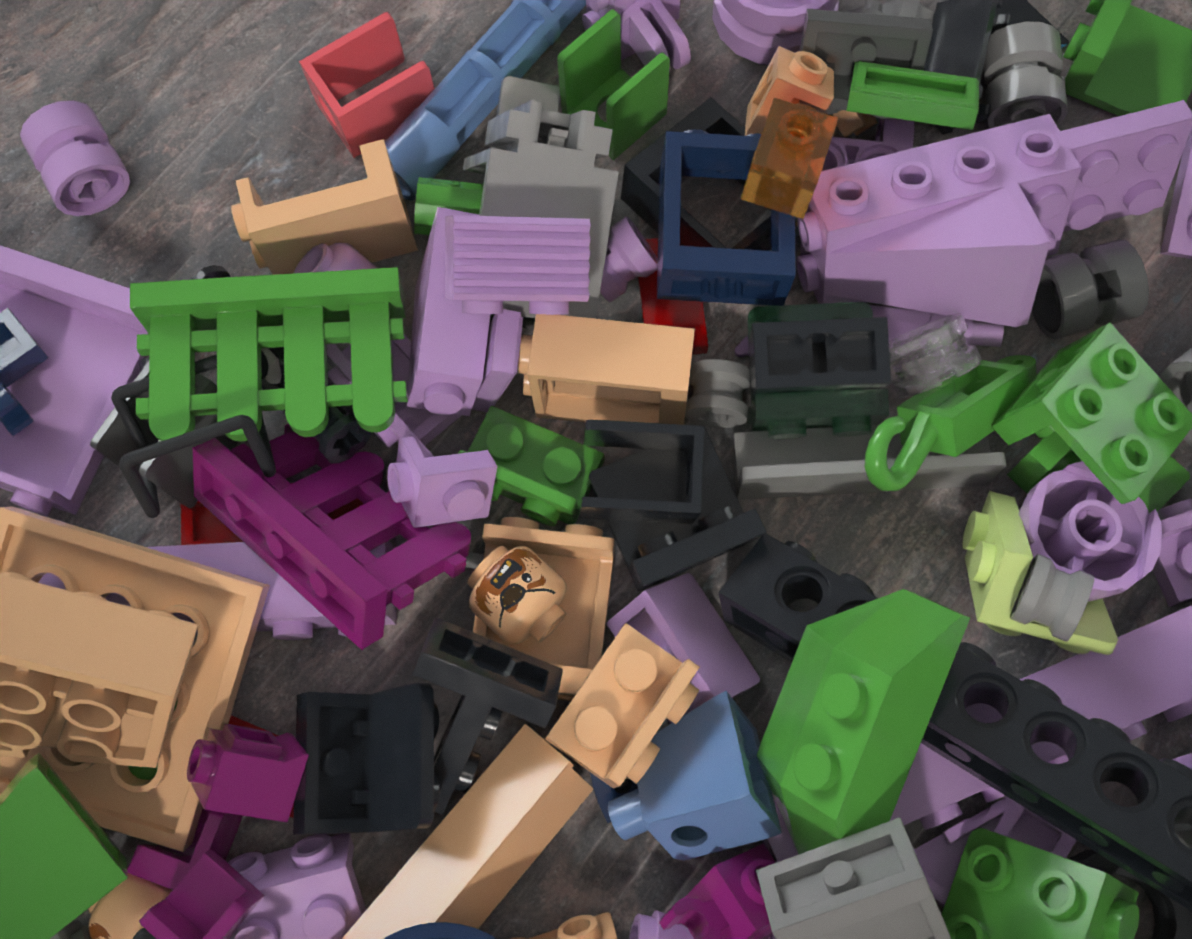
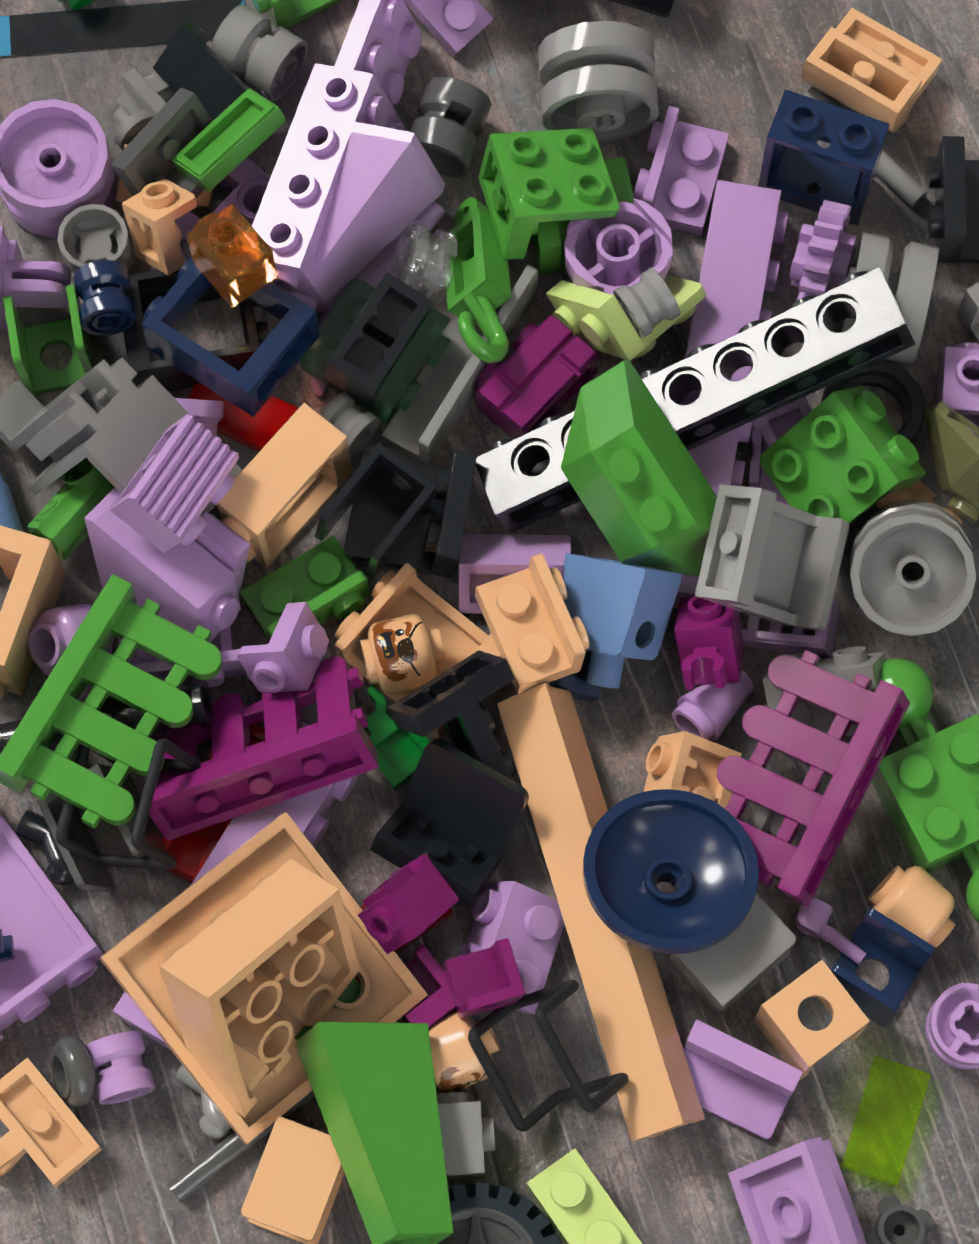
camera: 60 degrees left, 0 degrees up
none -> light grey wheel [57,204,137,285]
none -> dark blue wheel [74,260,136,336]
none -> green plate [364,686,430,792]
none -> magenta brick [476,316,599,439]

